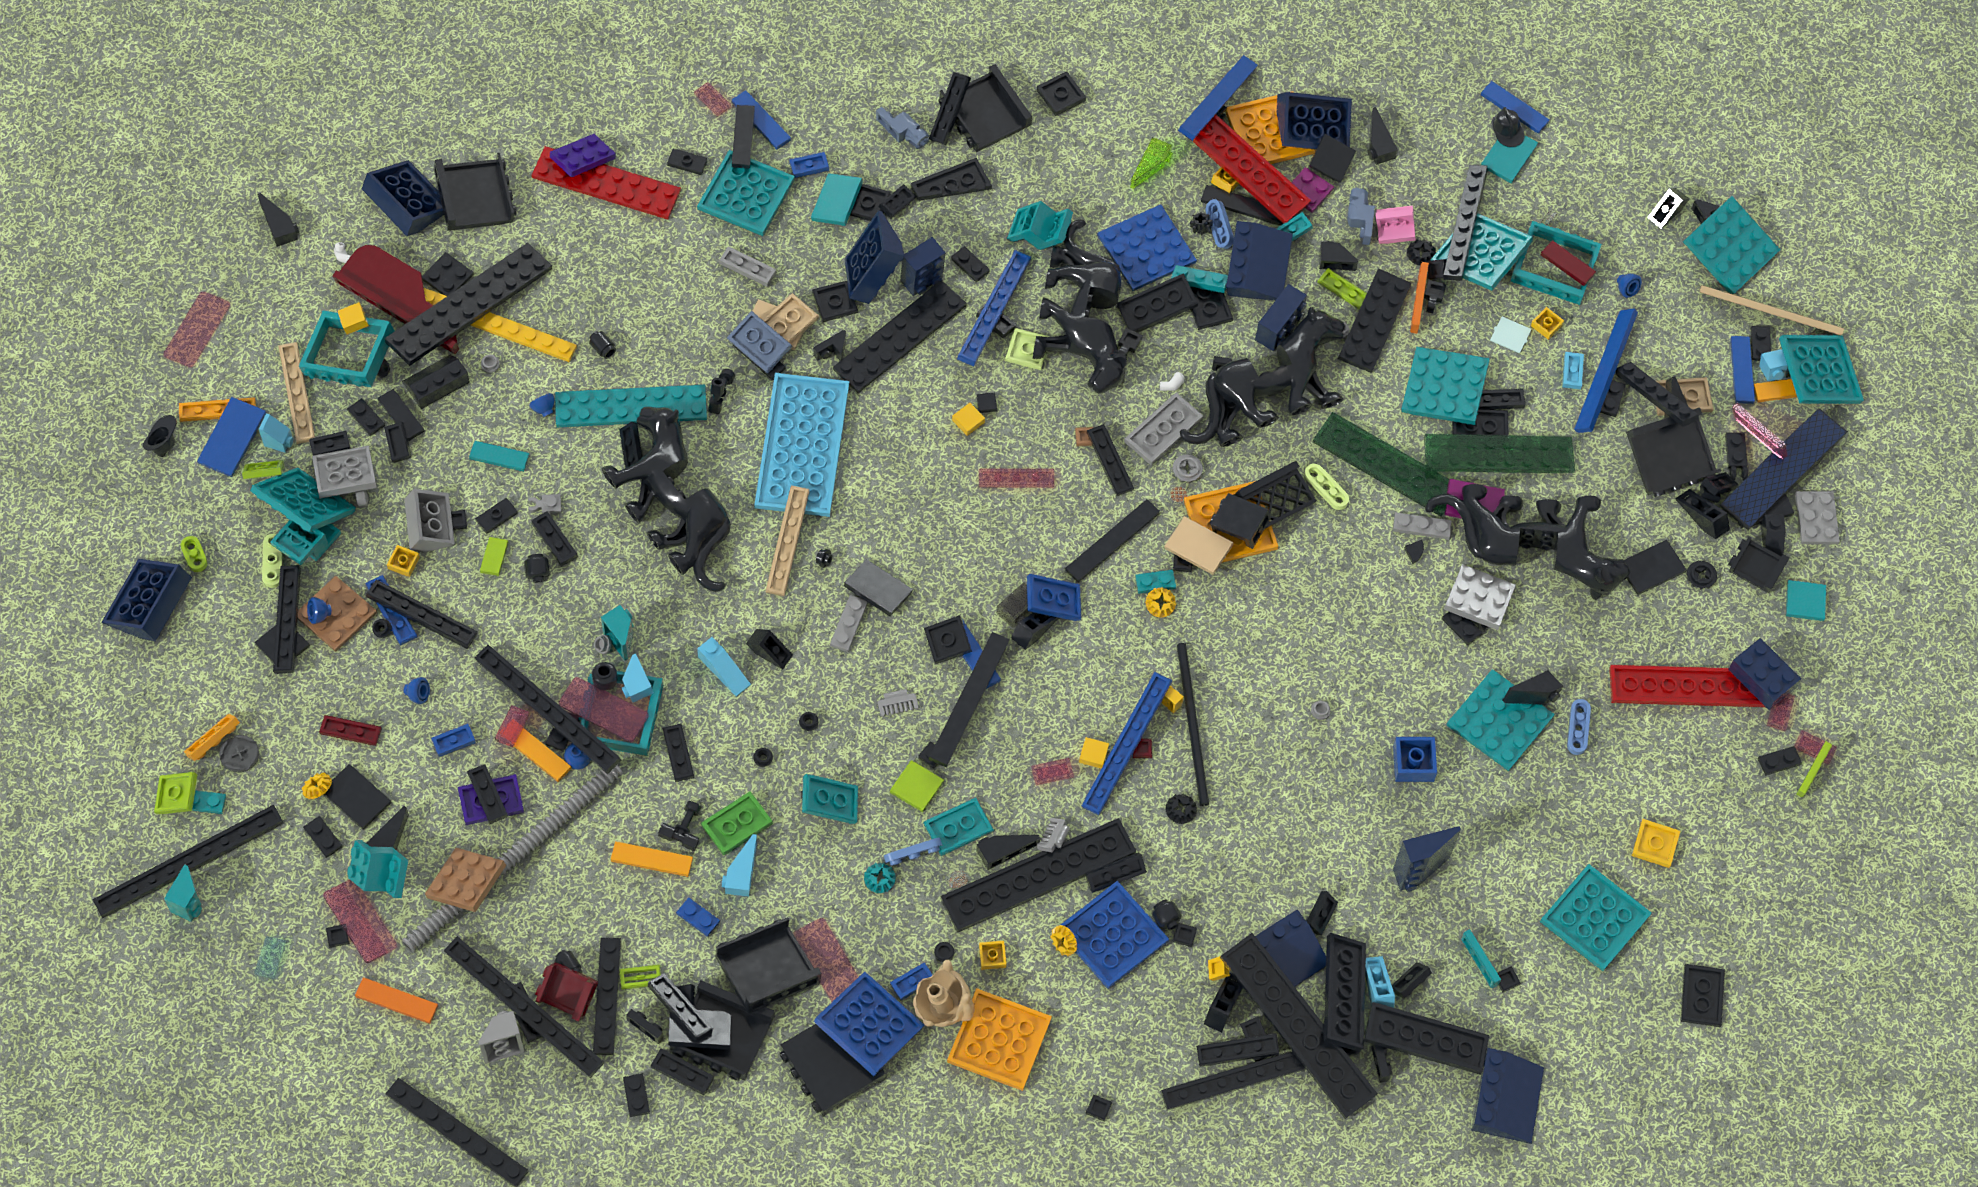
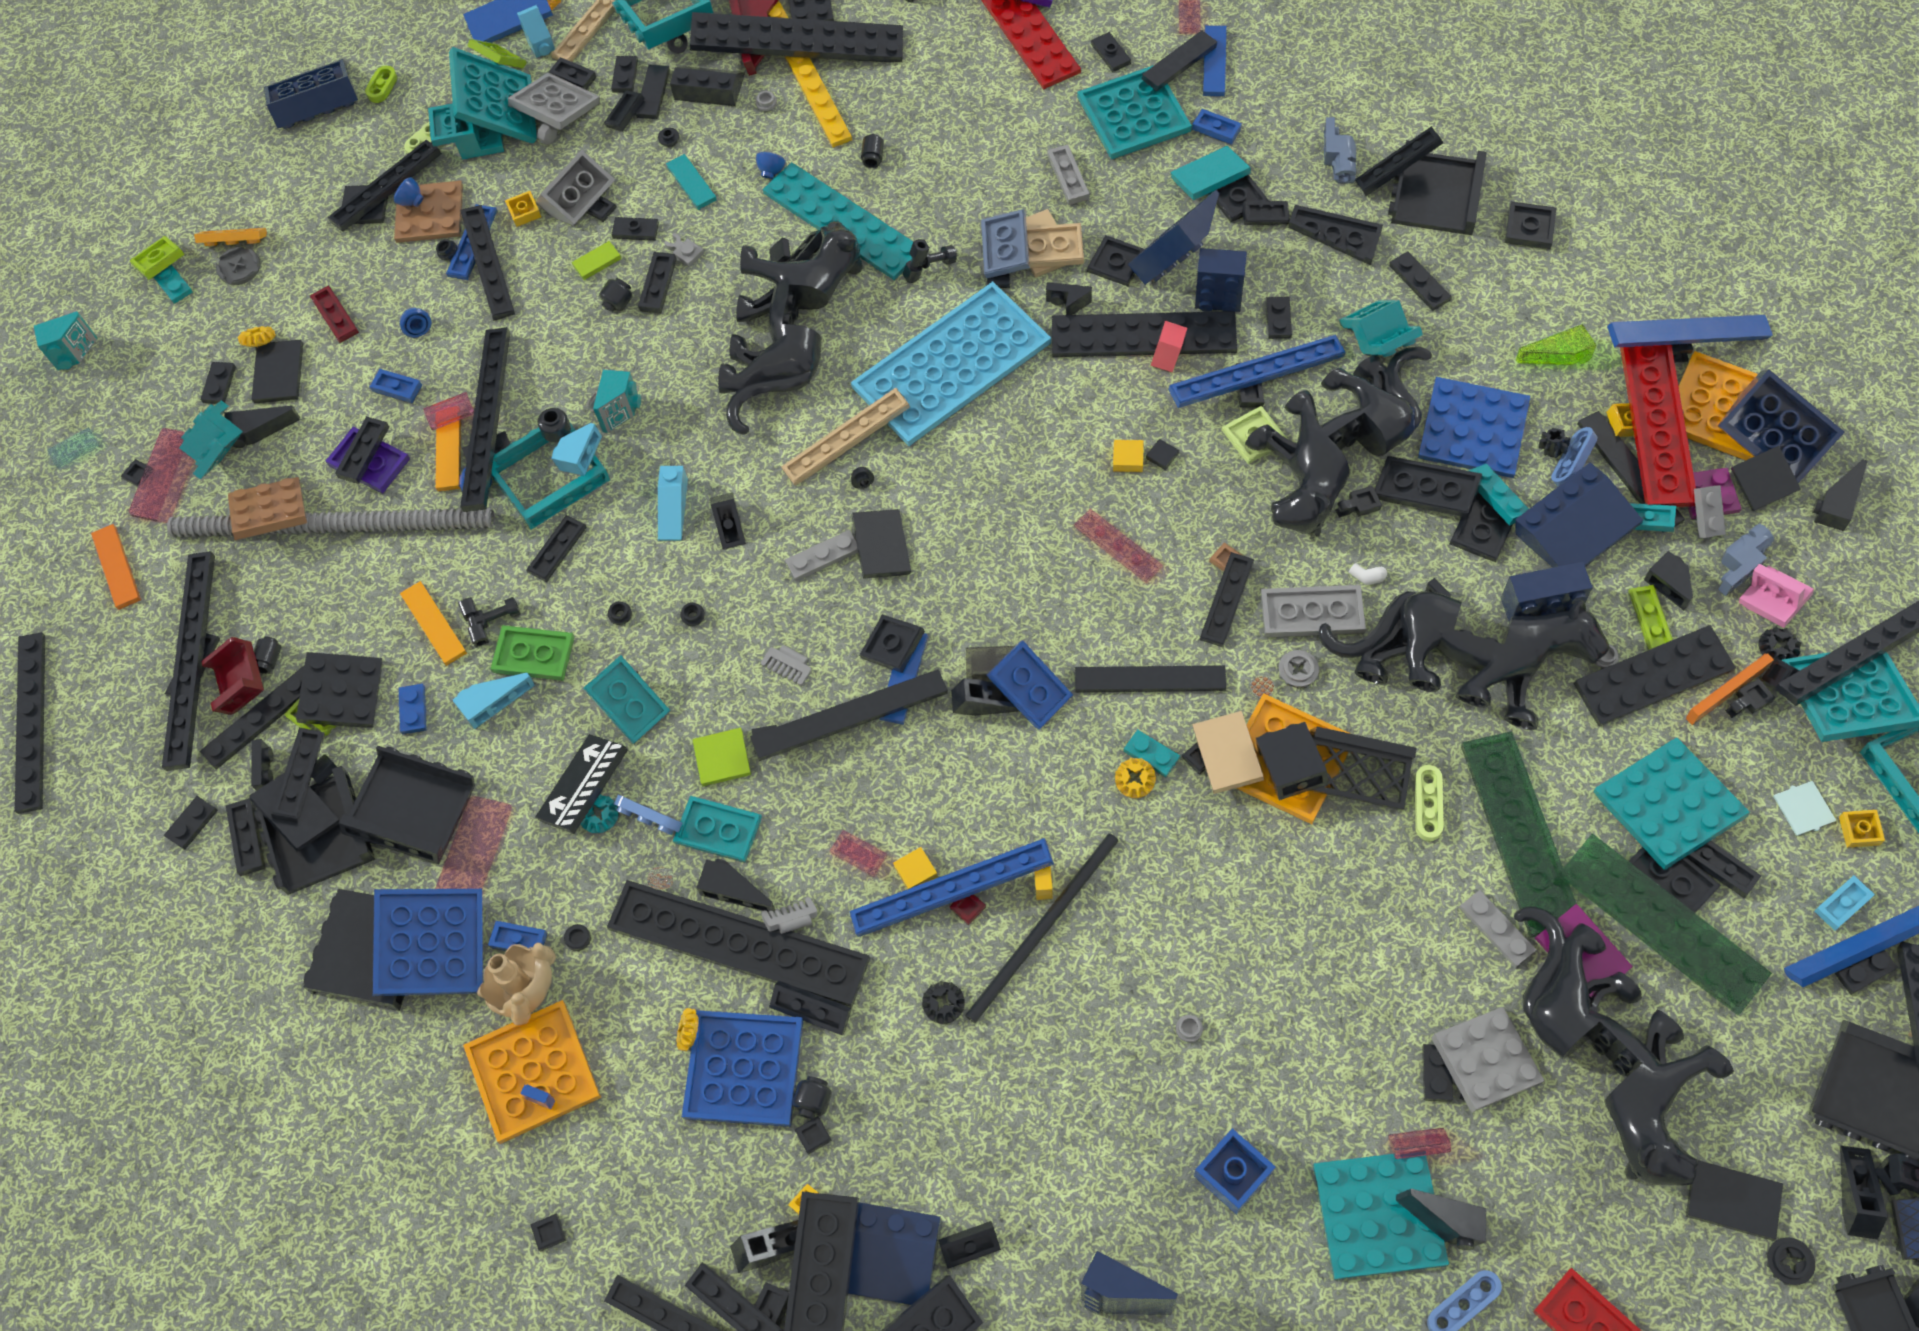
camera: 55 degrees right, 0 degrees up
black plate [92,804,284,919] -> none
light grey slope [478,1011,524,1064] -> none
clear pink piece [559,677,649,742] -> none
yellow piece [979,941,1006,970] -> none
black tile [1404,540,1424,564] -> none
none -> black plate [296,652,383,728]
none -> blue tile [520,1084,555,1110]
none -> black tile [535,734,628,834]
none -> black plate [658,128,680,147]
none -> black tile [769,237,791,262]
none -> coral slope [1150,321,1187,372]
none -> clear pink tile [1388,1128,1451,1159]
none -> black plate [1389,251,1452,311]
none -> light grey plate [1694,485,1725,538]

